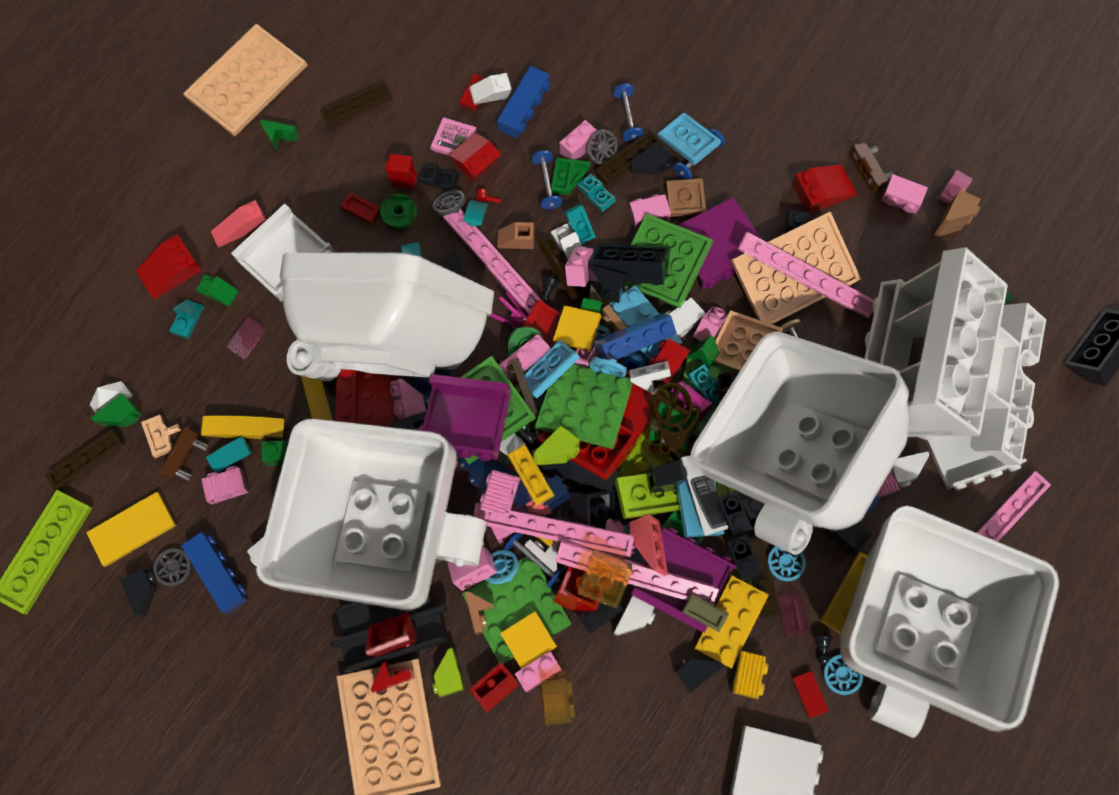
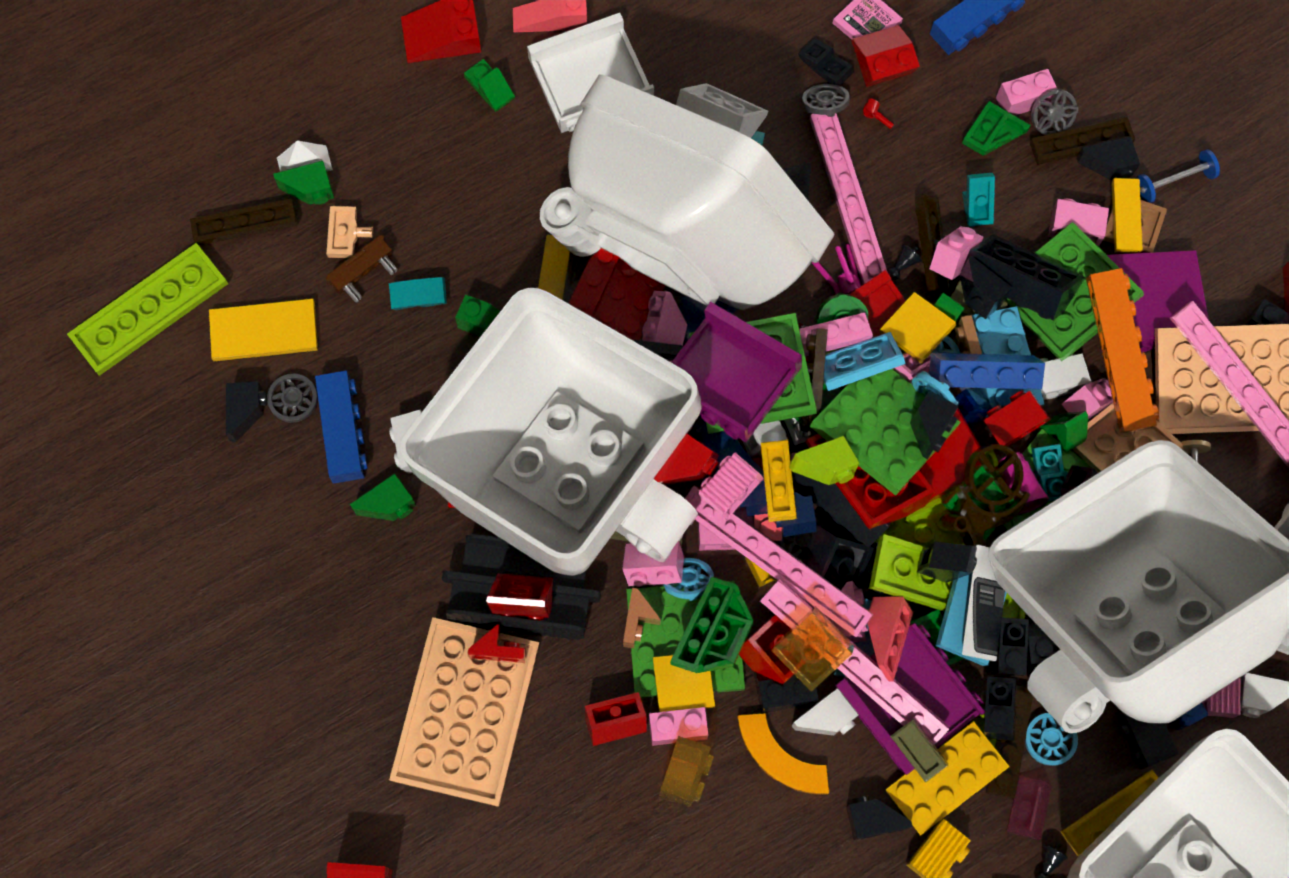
camera: 20 degrees right, 0 degrees up
teal slope [170,300,204,339] -> none
yellow slope [201,416,284,439] -> none
bright pink brick [201,466,249,505] -> none
clear pink slope [226,317,267,360] -> none
red tile [340,192,380,225] -> none
green plate [380,194,417,230] -> none
red brick [385,154,417,190] -> none
lime slope [432,648,465,697] -> none
teal slope [463,200,488,227] -> none
nougat slope [497,222,535,249] -> none
axle [504,532,565,589] -> none
white slope [525,540,557,574] -> none
blue axle [531,151,562,209] -> none
white slope [551,223,582,260] -> none
teal slope [577,174,616,212] -> none
blue axle [613,84,644,142] -> none
white slope [630,361,671,394] -> none
medium azure tile [658,113,721,165] -> none
none -> green slope [350,474,416,521]
none -> red slope [654,434,720,485]
none -> green wedge [670,577,753,673]
none -> white slope [676,83,768,138]
none -> light orange tile [737,713,829,794]
none -> black slope [910,390,959,459]
none -> orange brick [1086,268,1159,433]
none -> yellow tile [1112,178,1143,253]

